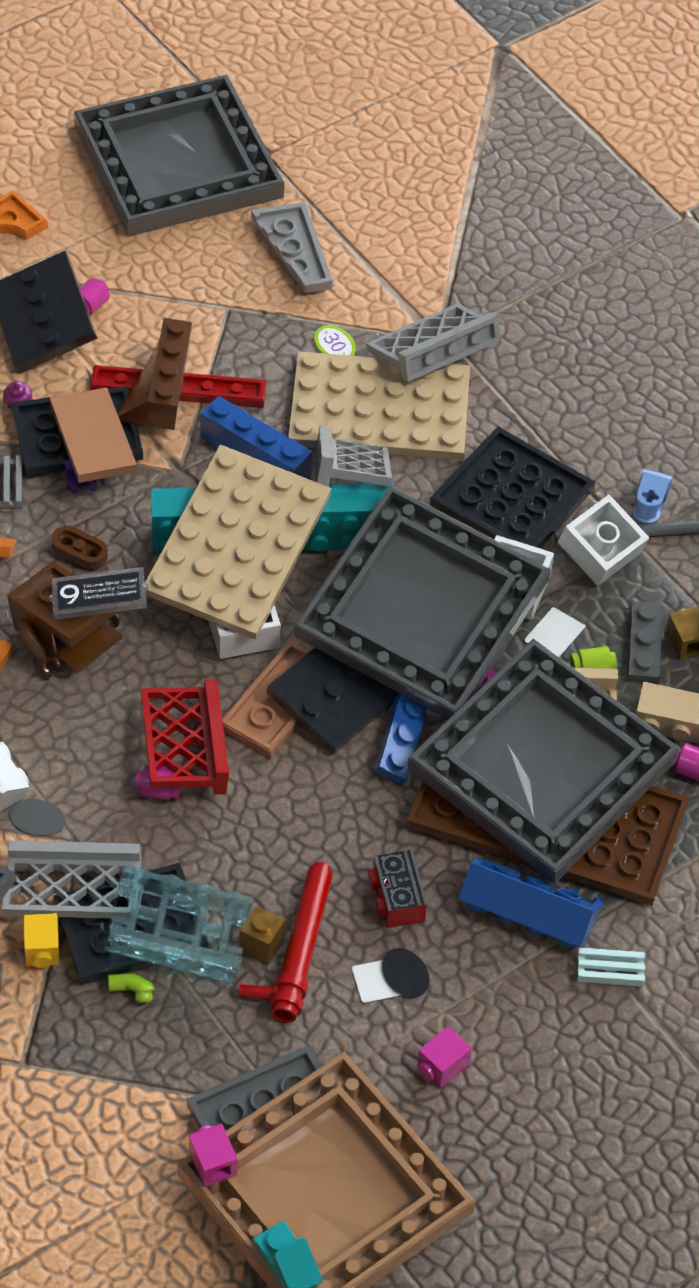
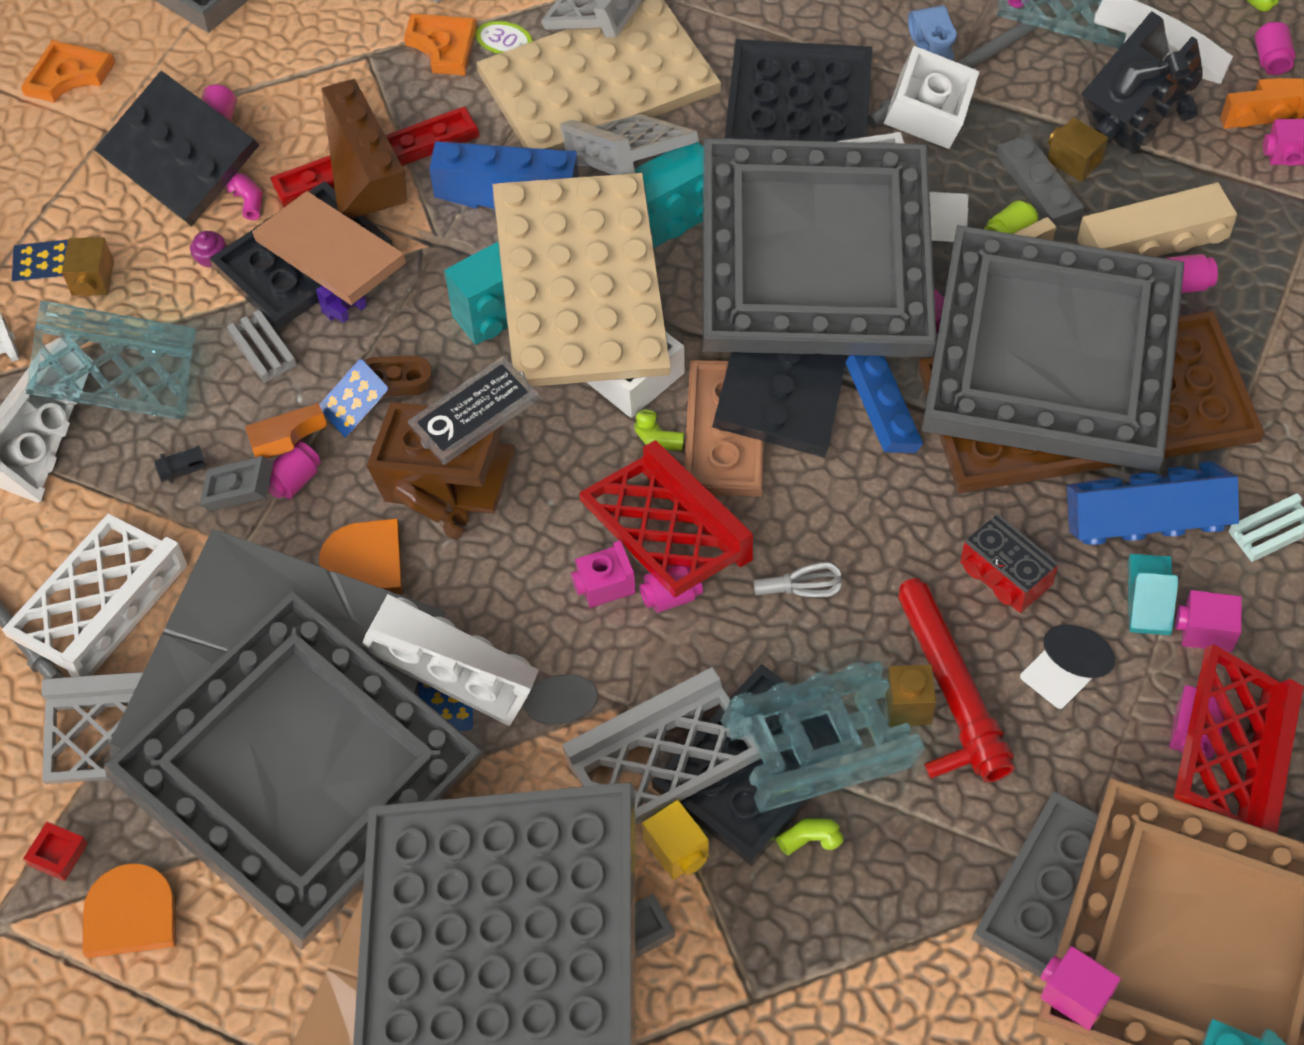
camera: 25 degrees left, 5 degrees up
none -> dark pink arm [226,173,263,220]
none -> sticker [319,359,388,438]
none -> orange tile [404,13,477,76]
none -> dark pink brick [570,540,635,608]
none -> lime arm [634,409,685,452]
none -> light grey piece [753,561,842,597]
none -> slope [1127,554,1178,635]
none -> red fence [1173,644,1304,833]
none -> dark pink brick [1175,590,1242,652]

